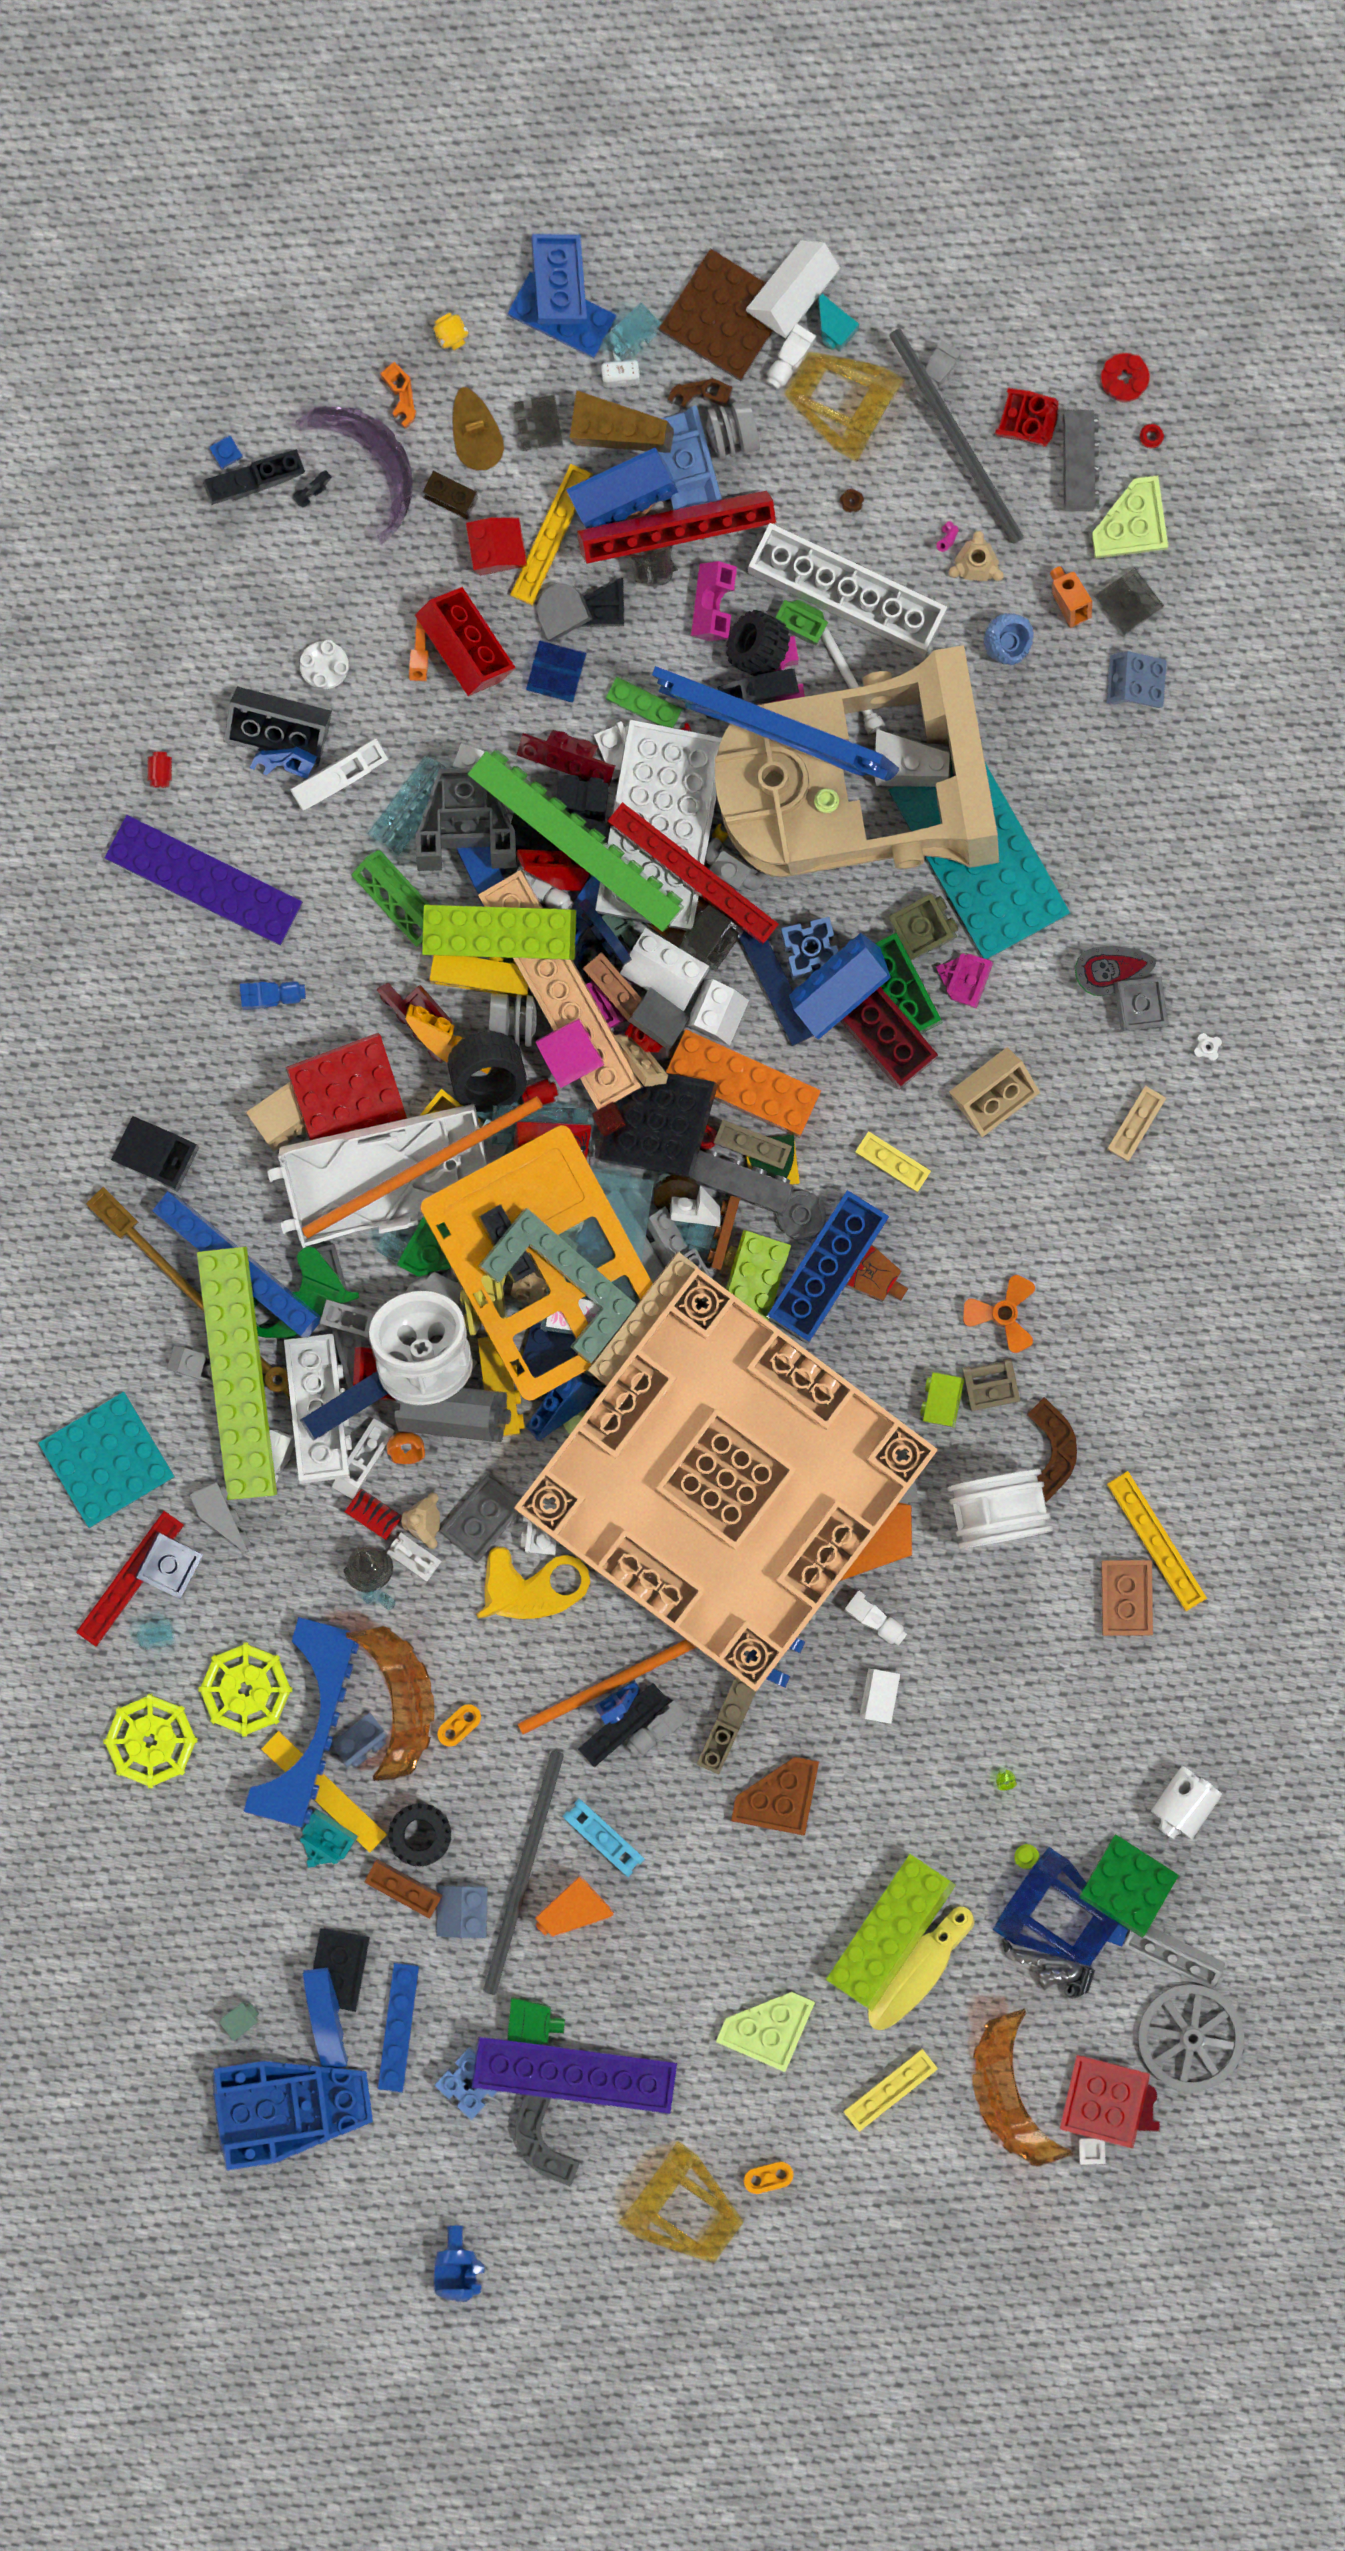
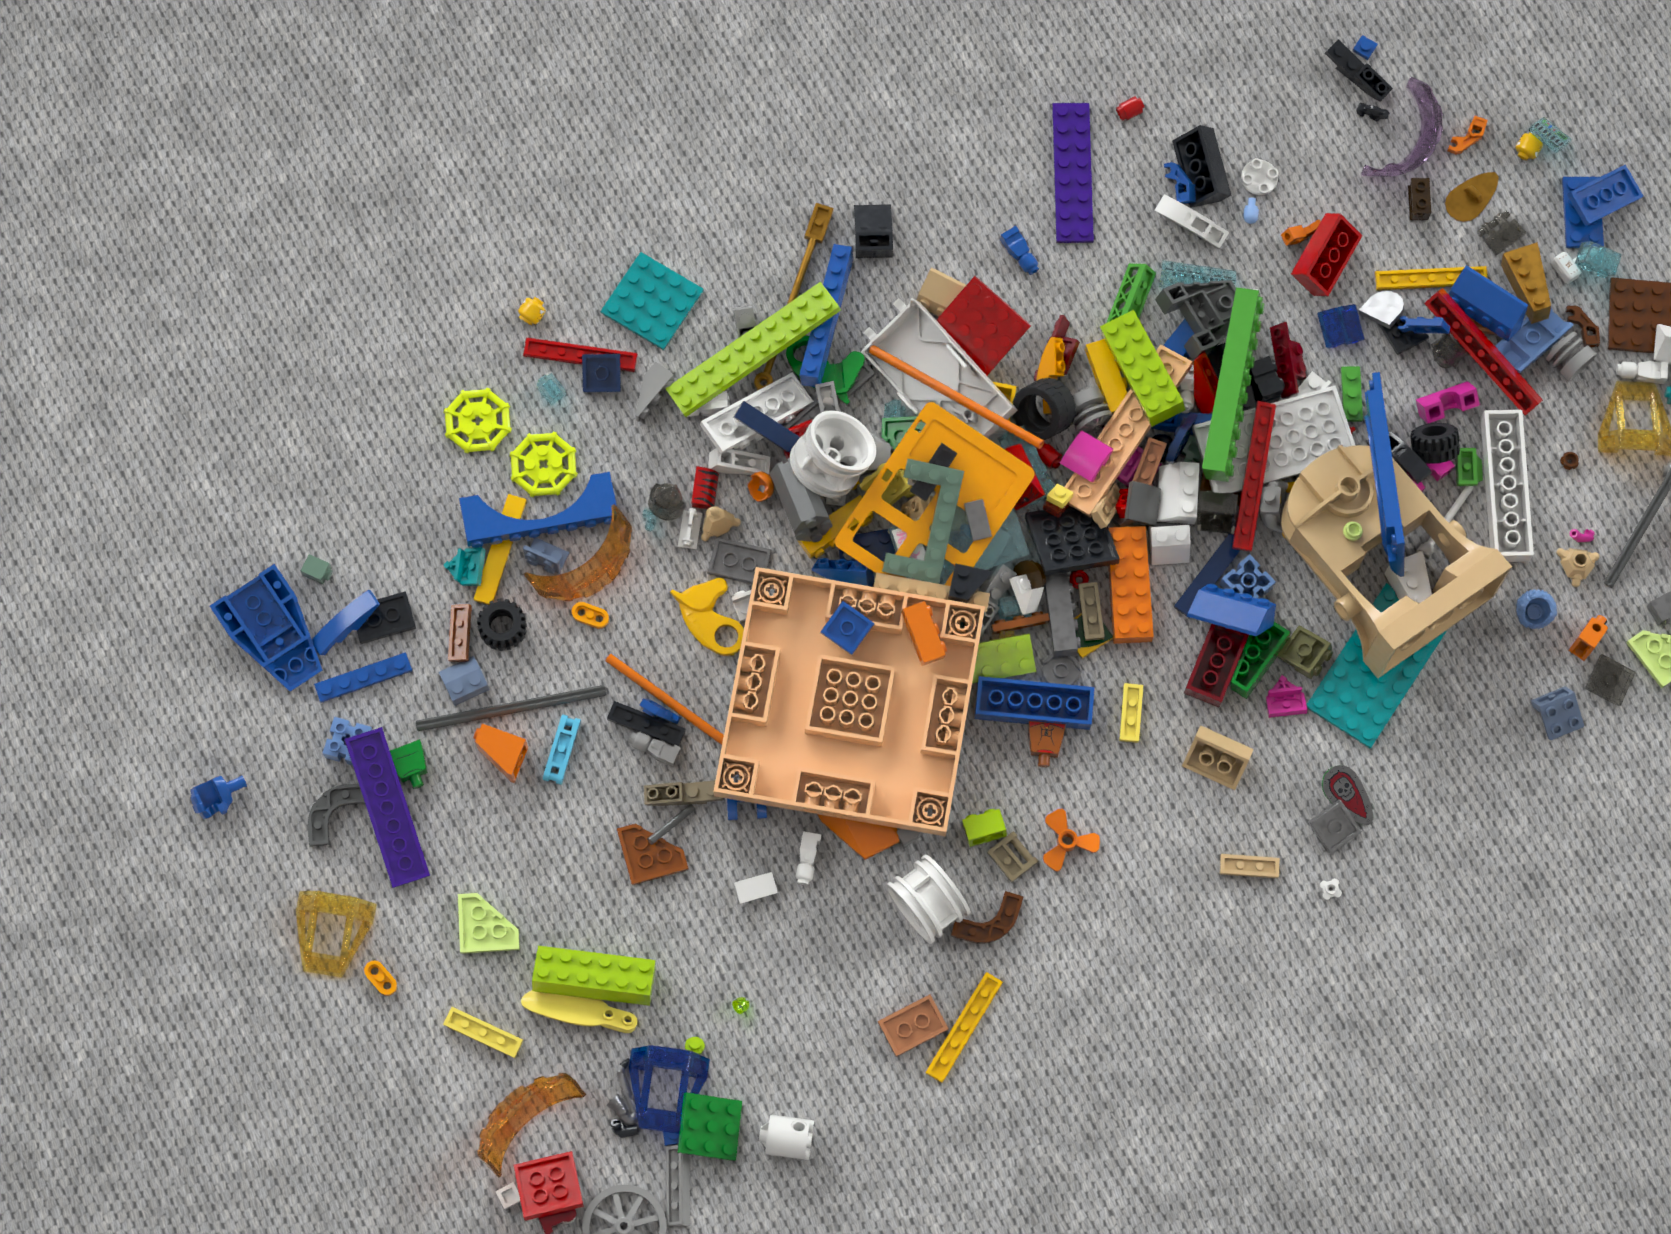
camera: 65 degrees right, 10 degrees down
red slope [466,517,528,576] -> none
none -> yellow head [518,297,546,325]
none -> dark grey bar [647,804,695,845]
none -> blue tile [820,601,875,655]
none -> orange brick [901,601,947,666]
none -> black wing [948,563,992,603]
none -> flat silver tile [964,499,992,541]
none -> light yellow plate [1046,484,1073,509]
none -> light blue cylinder [1243,198,1259,224]
none -> blue plate [1398,316,1450,334]
none -> clear light blue tile [1529,117,1572,153]

